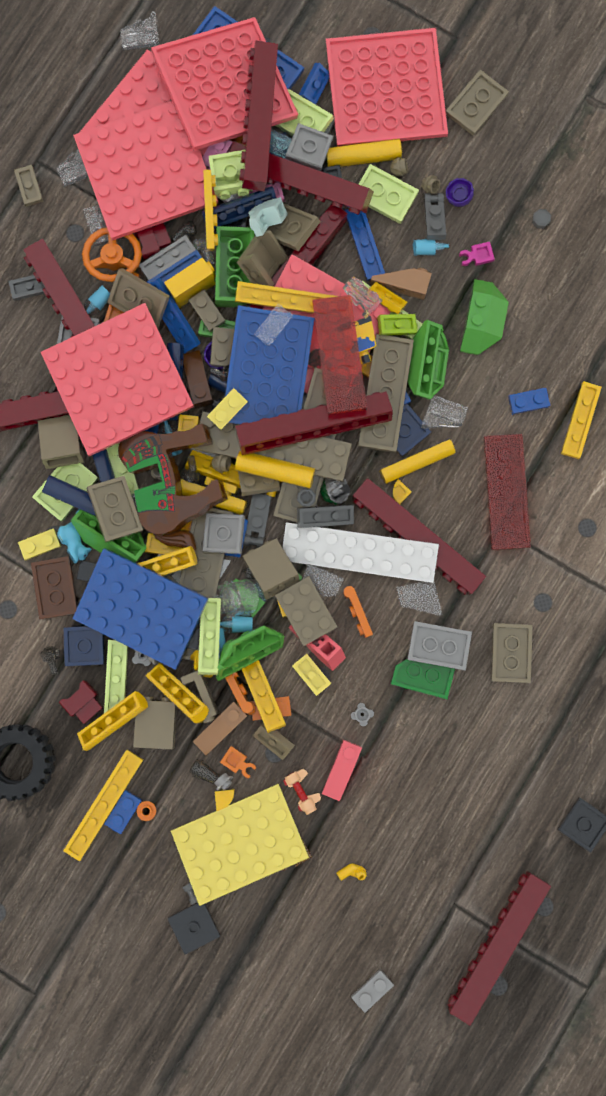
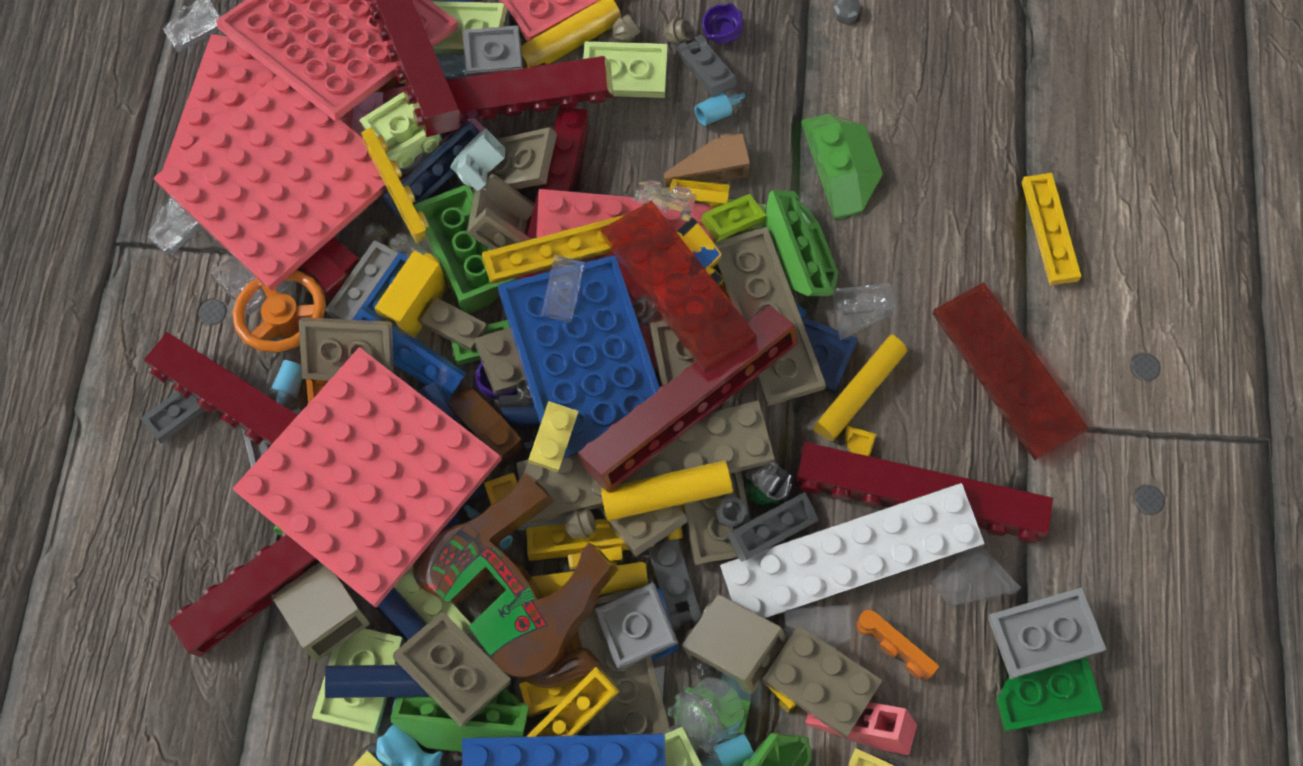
camera: 25 degrees left, 15 degrees down
dark tan plate [14,165,44,207] -> none
clear smoke plate [181,455,200,483] -> none
blue plate [345,209,385,282] -> none
dark pink plate [459,242,494,266] -> none
dark tan plate [491,623,533,683] -> none
blue plate [508,388,550,415] -> none

